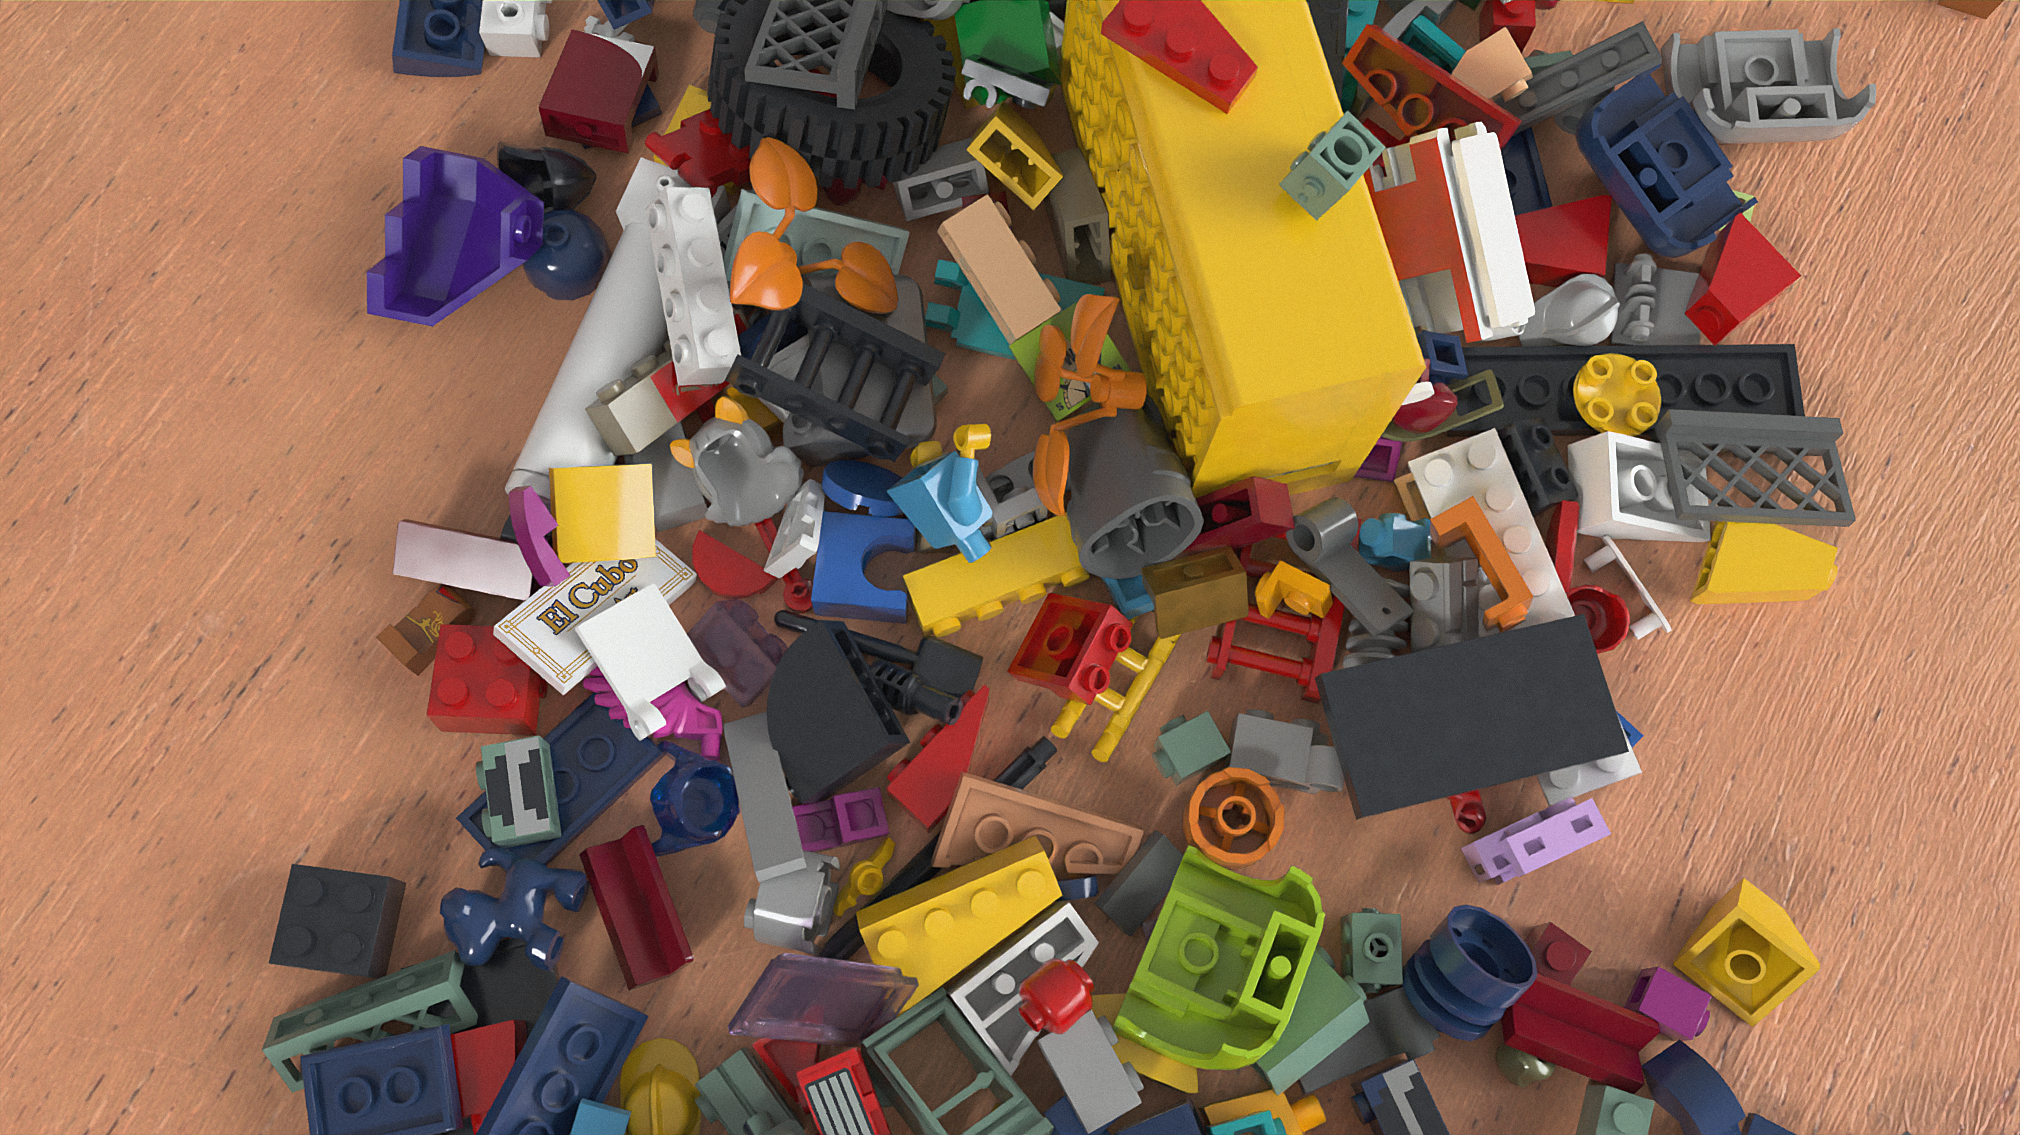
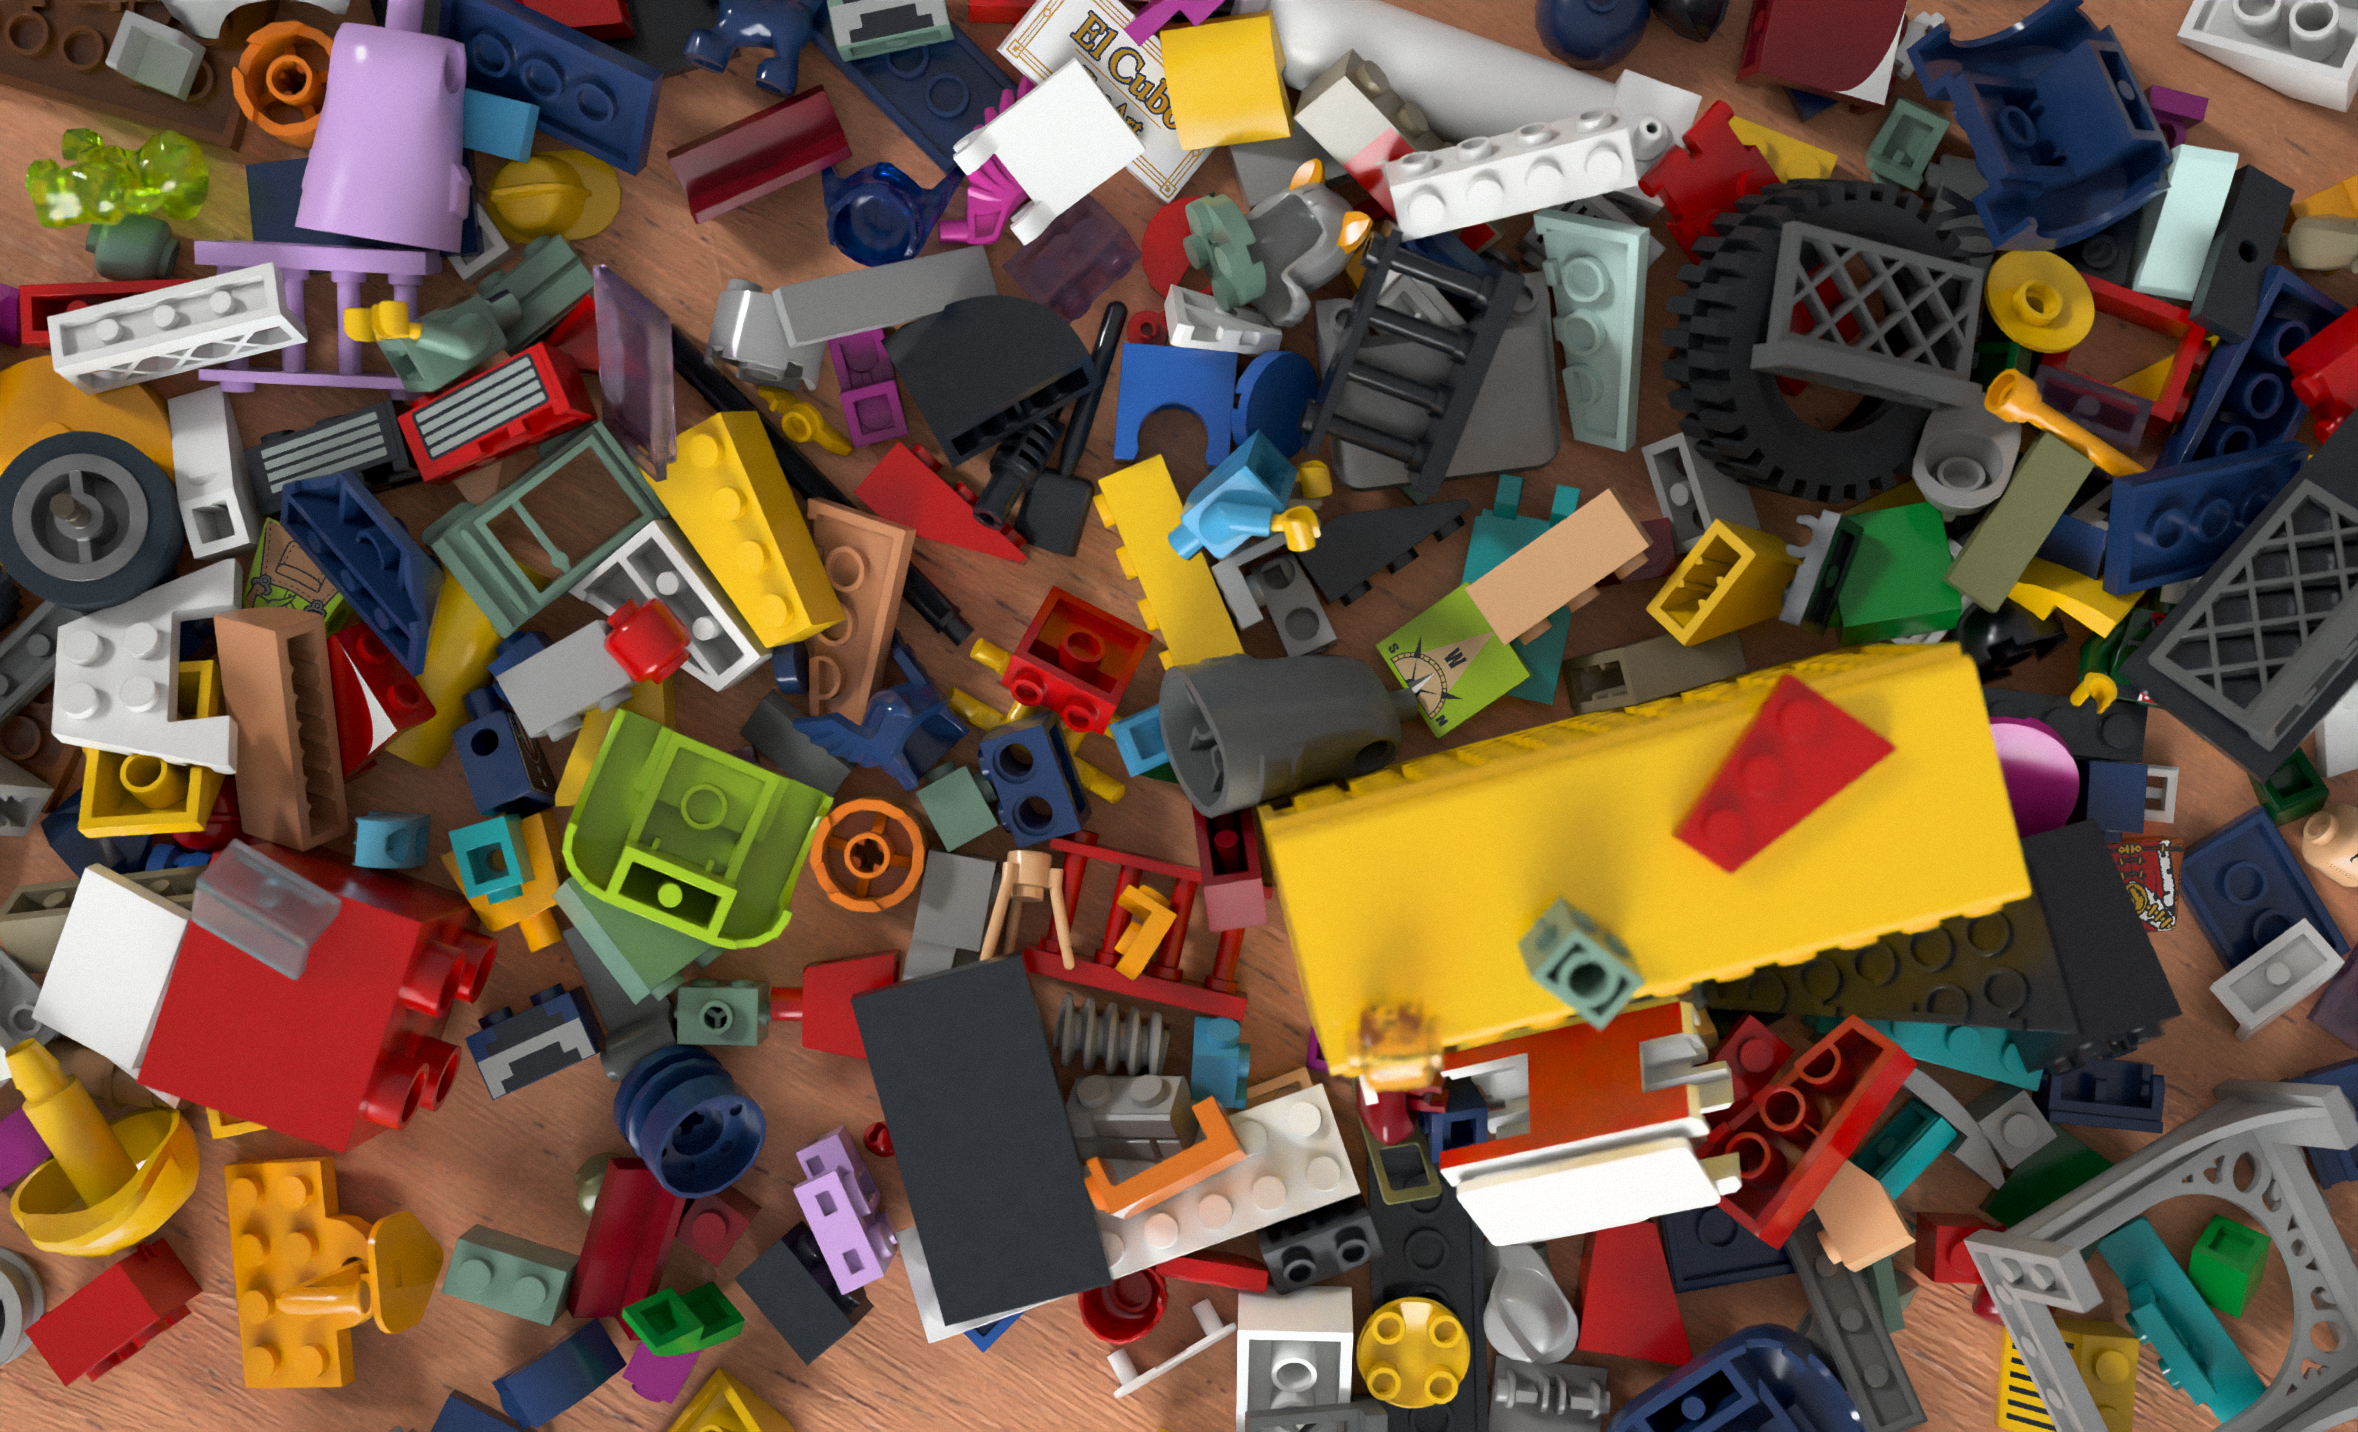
camera: 95 degrees right, 15 degrees up
orange plant [730,137,898,314] -> none
orange plant [1033,294,1147,516] -> none
pearl gold panel [1141,546,1249,639] -> none
dark grey door [1286,497,1414,637] -> none
none -> green slope [622,1281,745,1356]
none -> black brick [734,1220,874,1366]
none -> red torso [770,949,900,1060]
none -> dark blue helmet [792,627,970,792]
none -> dark blue brick [978,710,1092,848]
none -> light nougat plant [979,850,1075,970]
none -> sand green plate [1183,192,1266,311]
none -> black slope [1292,499,1472,607]
none -> clear yellow head [1346,1001,1444,1091]
none -> sand green bracket [1864,94,1951,192]

